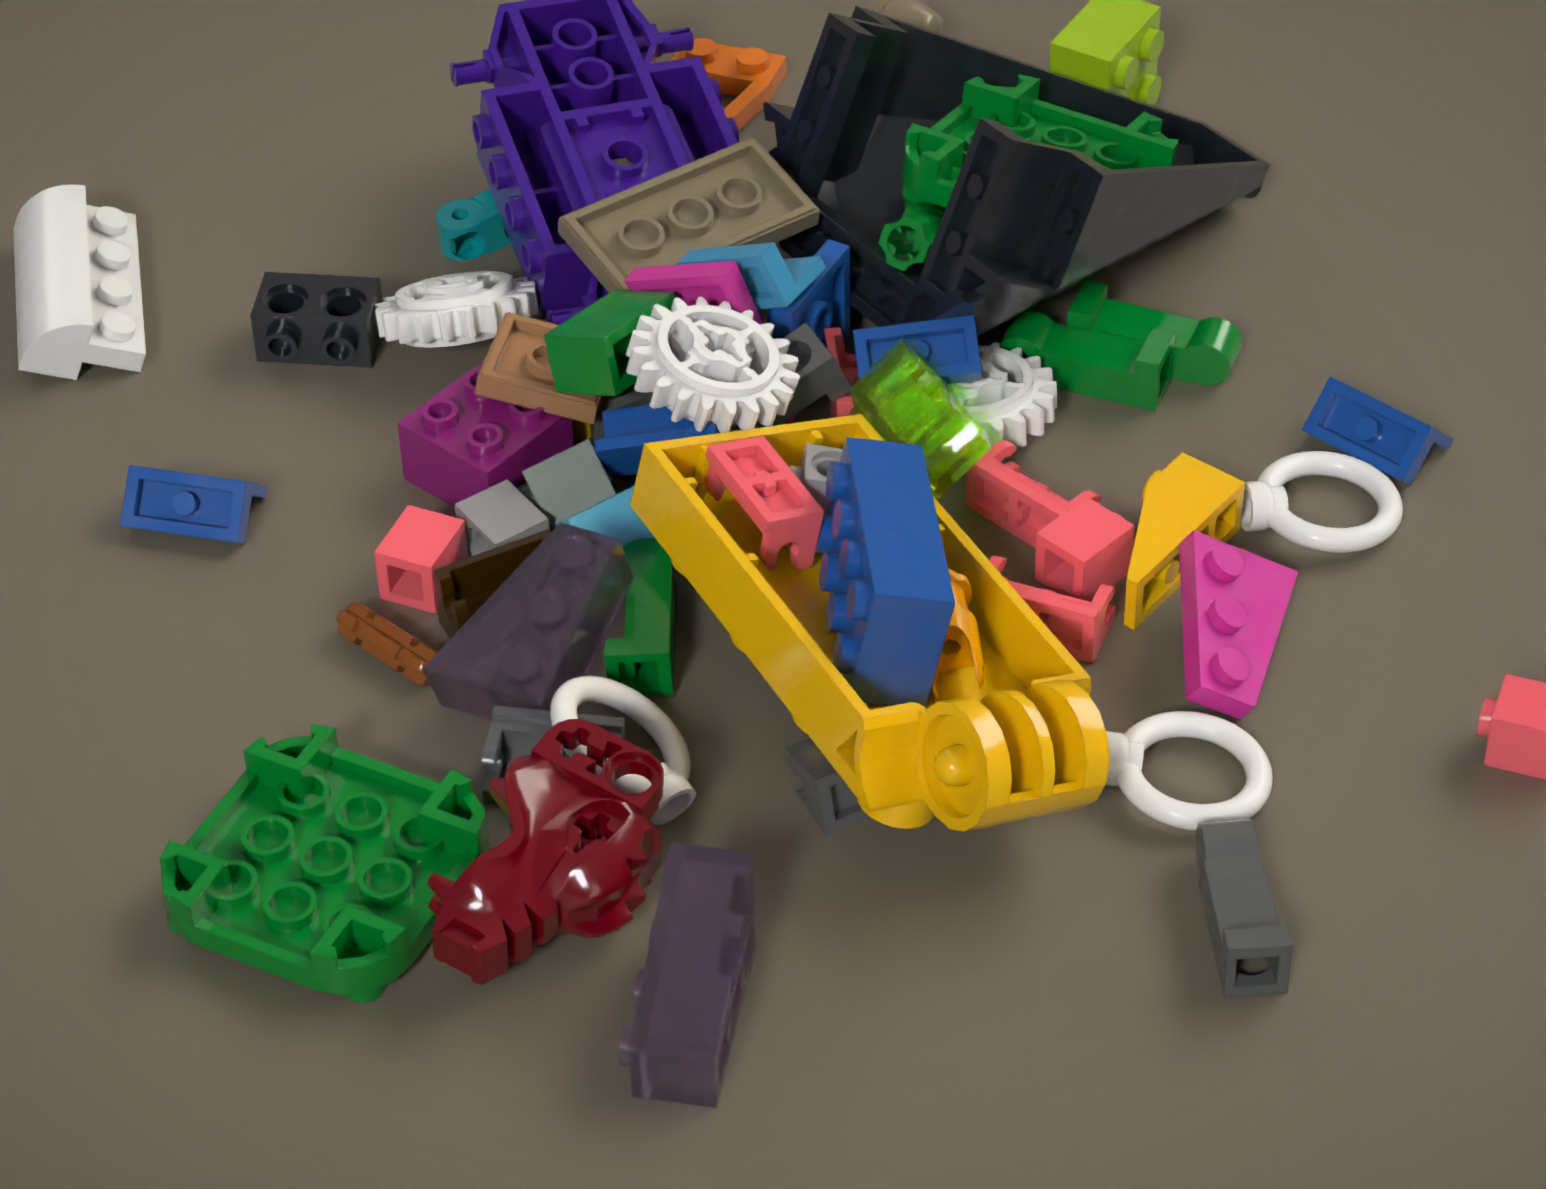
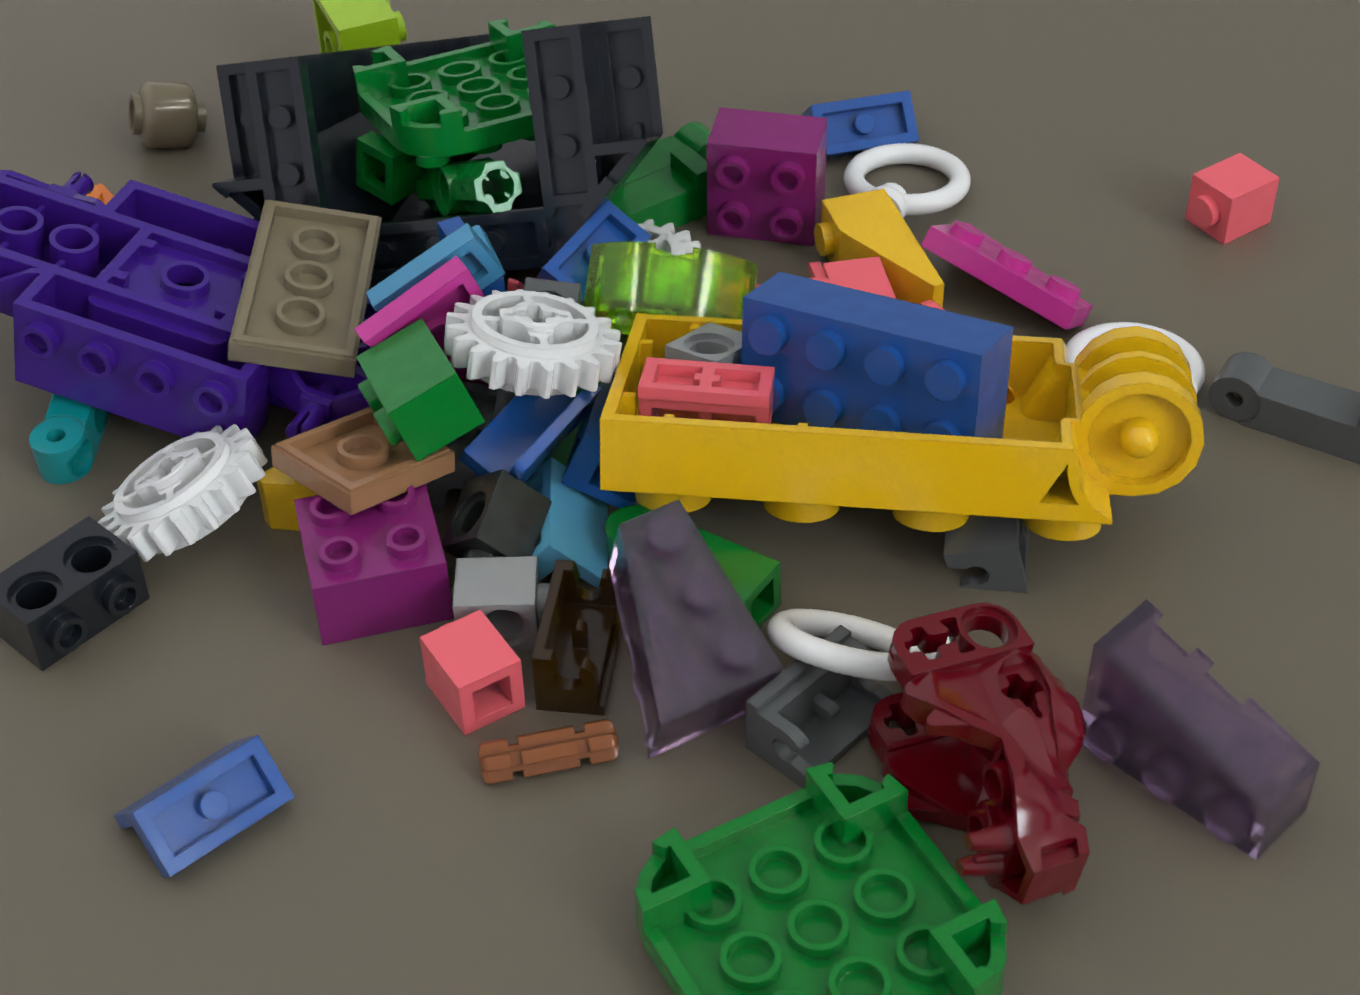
camera: 55 degrees left, 0 degrees up
none -> magenta brick [707,107,828,246]

